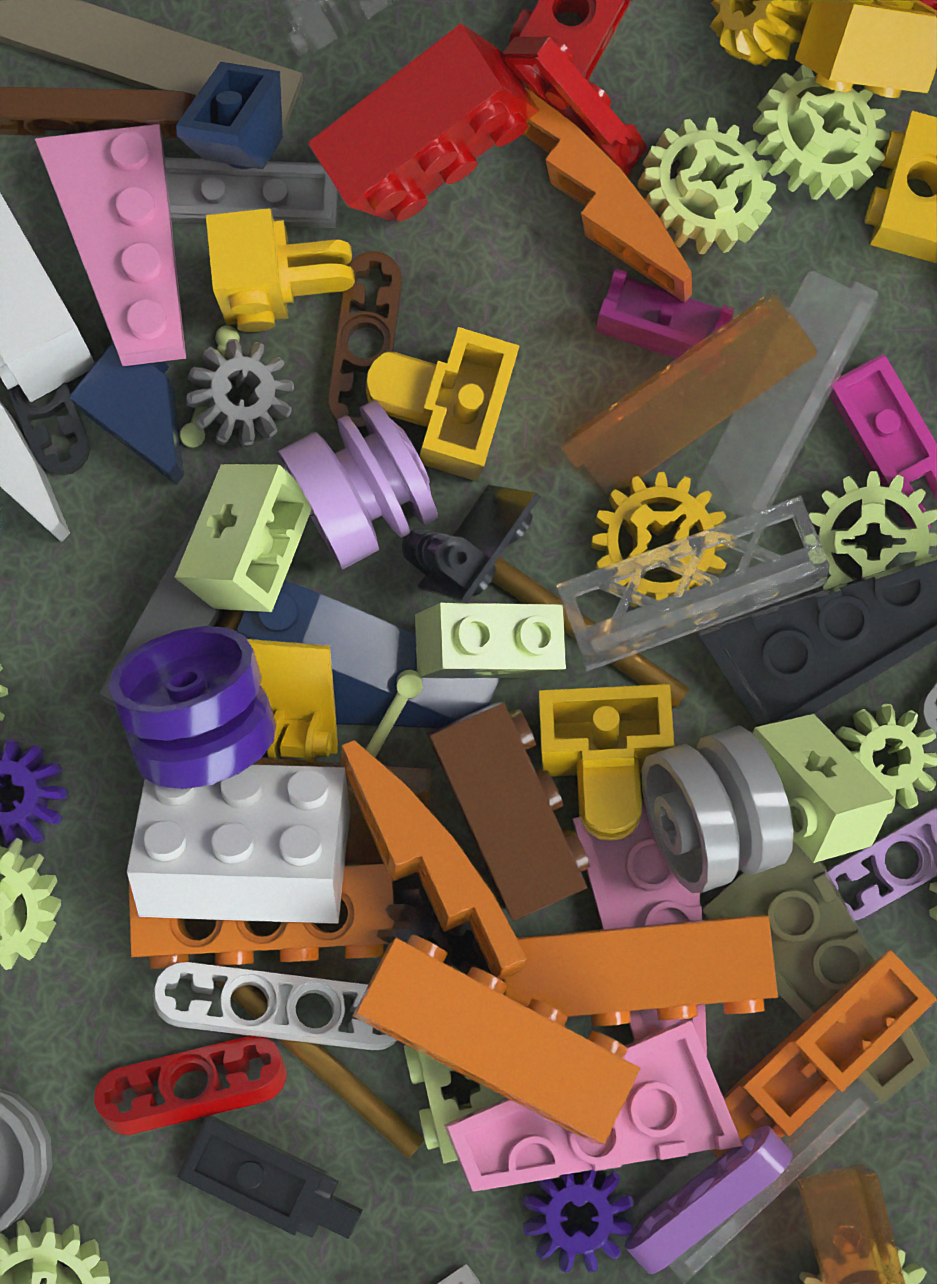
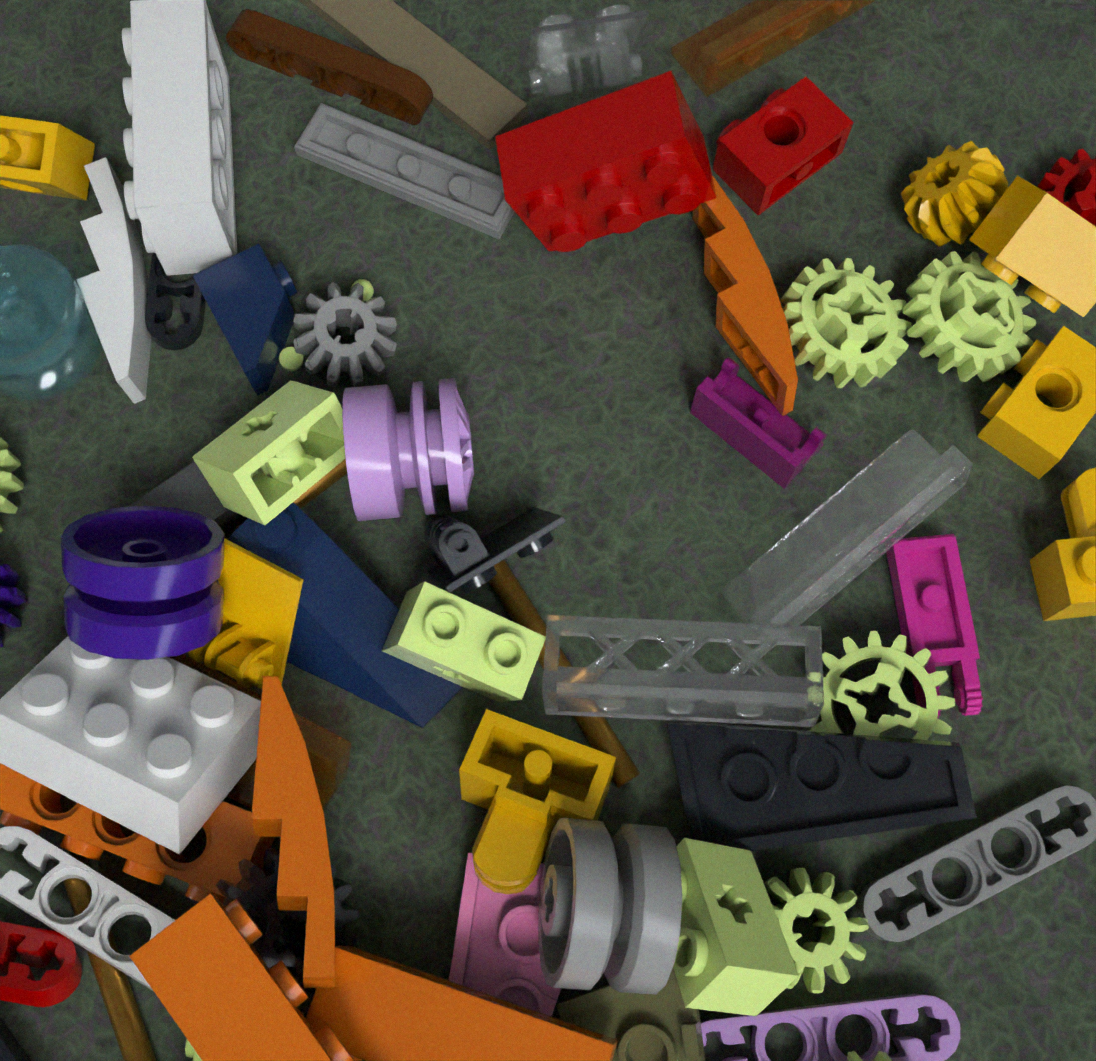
camera: 25 degrees right, 10 degrees down
bright pink wing [35,124,186,366] -> none
dark blue slope [176,61,283,169] -> none
yellow brick [206,208,355,332] -> none
reddish brown beam [328,251,402,433] -> none
yellowish green hinge [365,670,422,758] -> none
yellow brick [366,327,519,482] -> none
reddish brown brick [426,702,591,922] -> none
red hinge [502,36,648,176] -> none
clear orange panel [561,289,817,497] -> none
yellow gear [591,472,731,612] -> none

